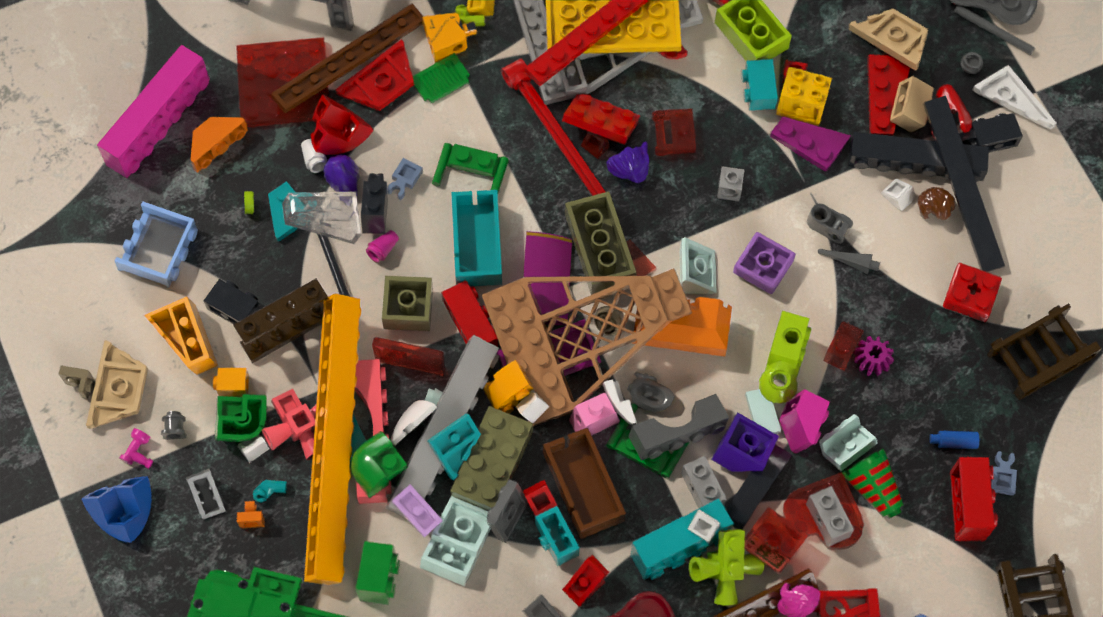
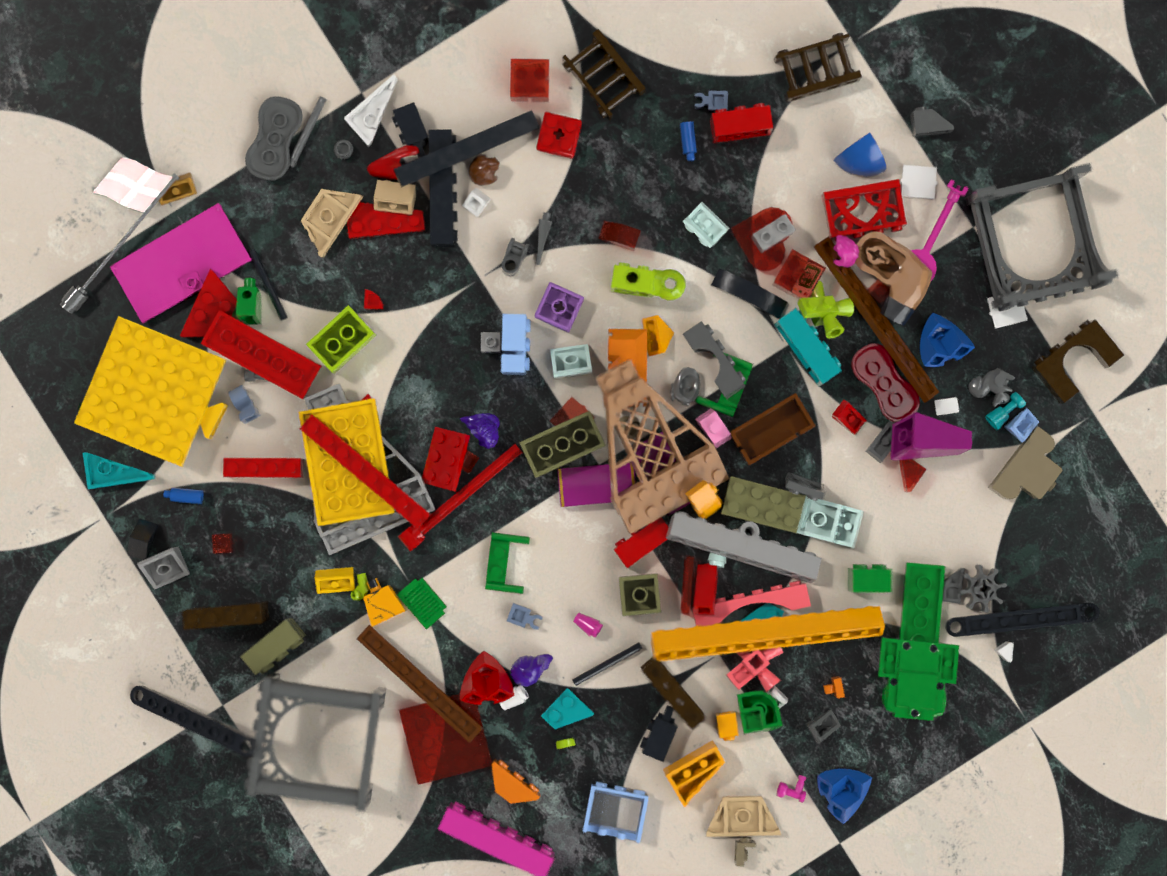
camera: 90 degrees left, 20 degrees up
dark grey brick [161,411,187,440] -> none
teal arm [253,480,287,502] -> none
clear wedge [282,192,362,244] -> none
red wing [335,39,414,111] -> none
green brick [351,431,408,499] -> none
black hinge [361,173,388,234] -> none
white brick [390,400,437,447] -> none
lavender plate [391,485,443,538] -> none
teal wing [427,414,481,480] -> none
teal piece [451,190,502,287] -> none
white slope [516,390,549,423] -> none
red brick [523,480,558,516] -> none
teal brick [535,506,580,567] -> none
white brick [603,379,636,424] -> none
clear red plate [652,109,696,156] -> none
light grey brick [681,456,726,508] -> none
white slope [688,510,720,542] -> none
dark purple slope [711,412,779,472] -> none
teal brick [741,59,778,111] -> none
light aqua tile [745,389,781,434] -> none
magenta wing [770,117,851,172] -> none
yellow bracket [776,67,832,126] -> none
dark pink slope [779,389,830,454] -> none
green cone [842,449,903,519] -> none
magenta gear [854,336,894,376] -> none
none -> light blue piece [501,314,531,375]
none -> clear red piece [510,59,550,102]
none -> light orange slope [642,315,674,356]
none -> red brick [694,563,718,616]

